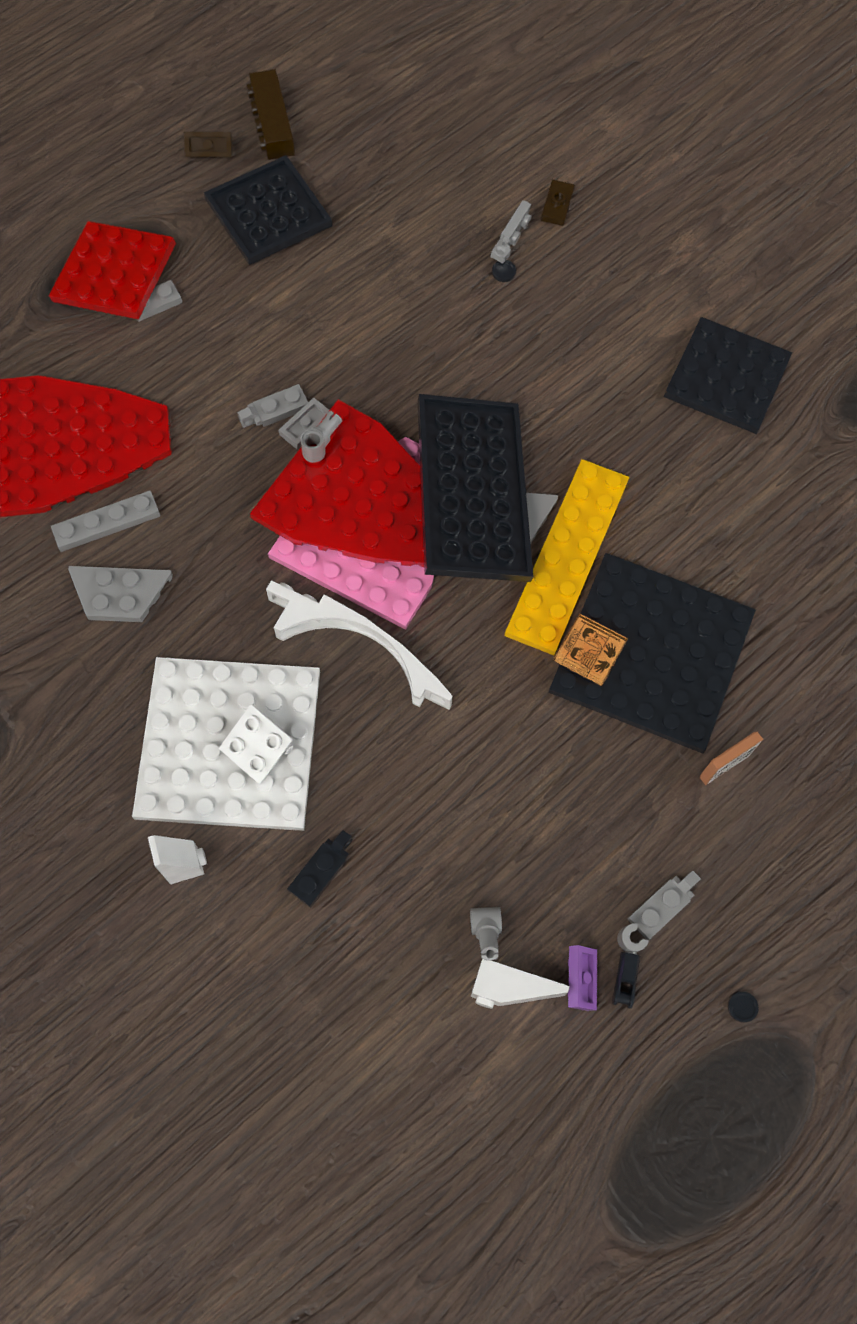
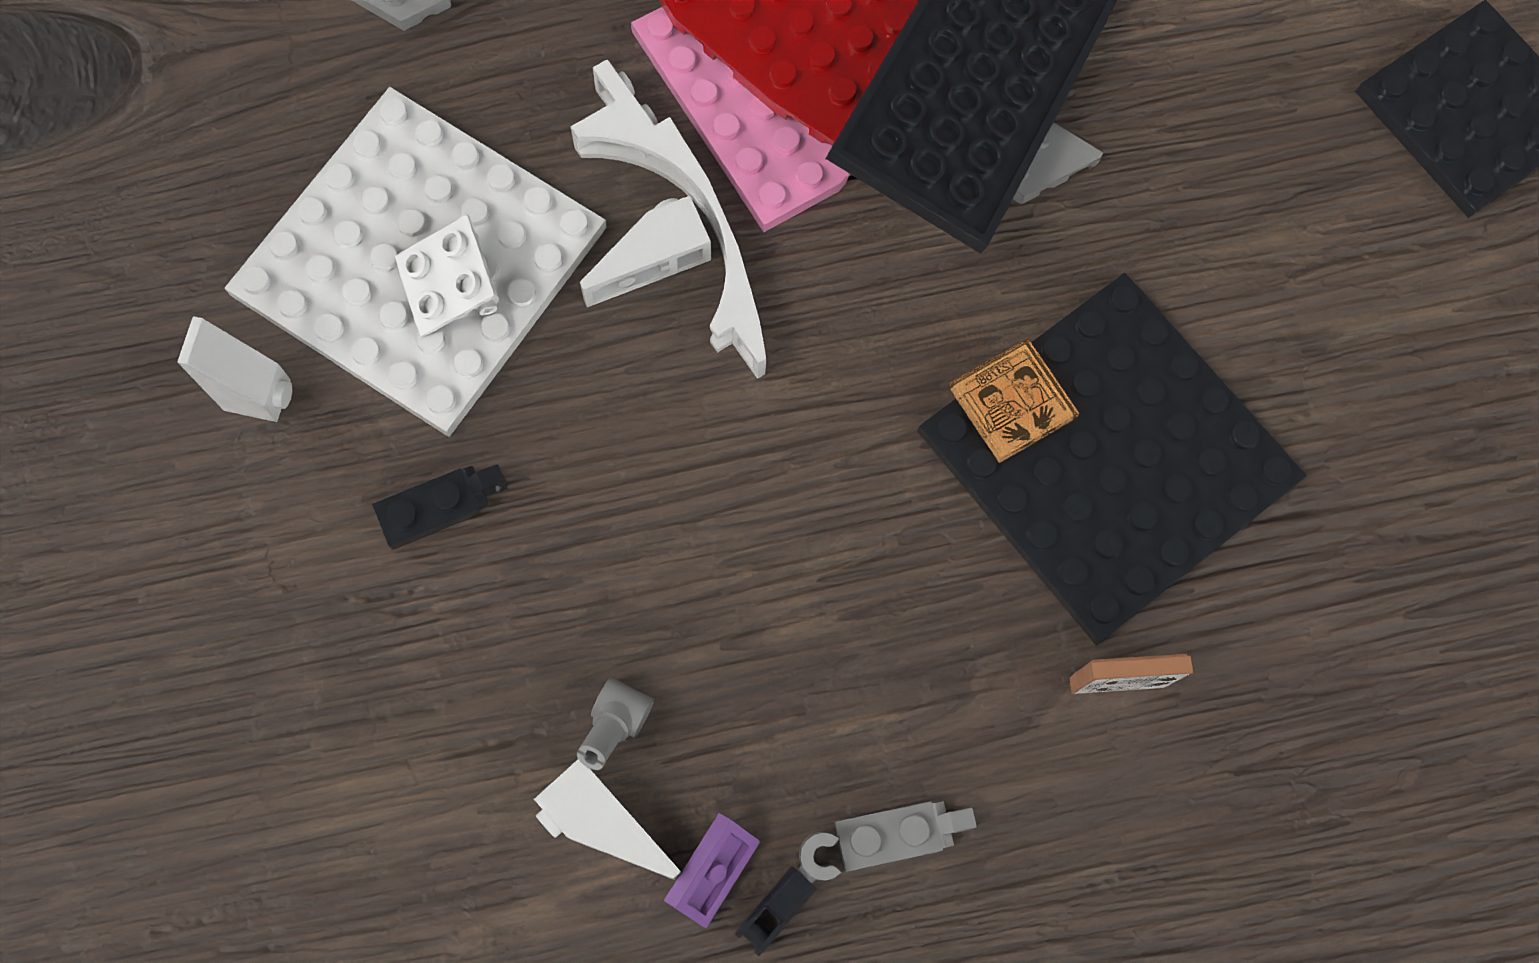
camera: 25 degrees right, 5 degrees up
yellow plate [505,459,629,656] -> none
none -> white slope [580,196,711,307]

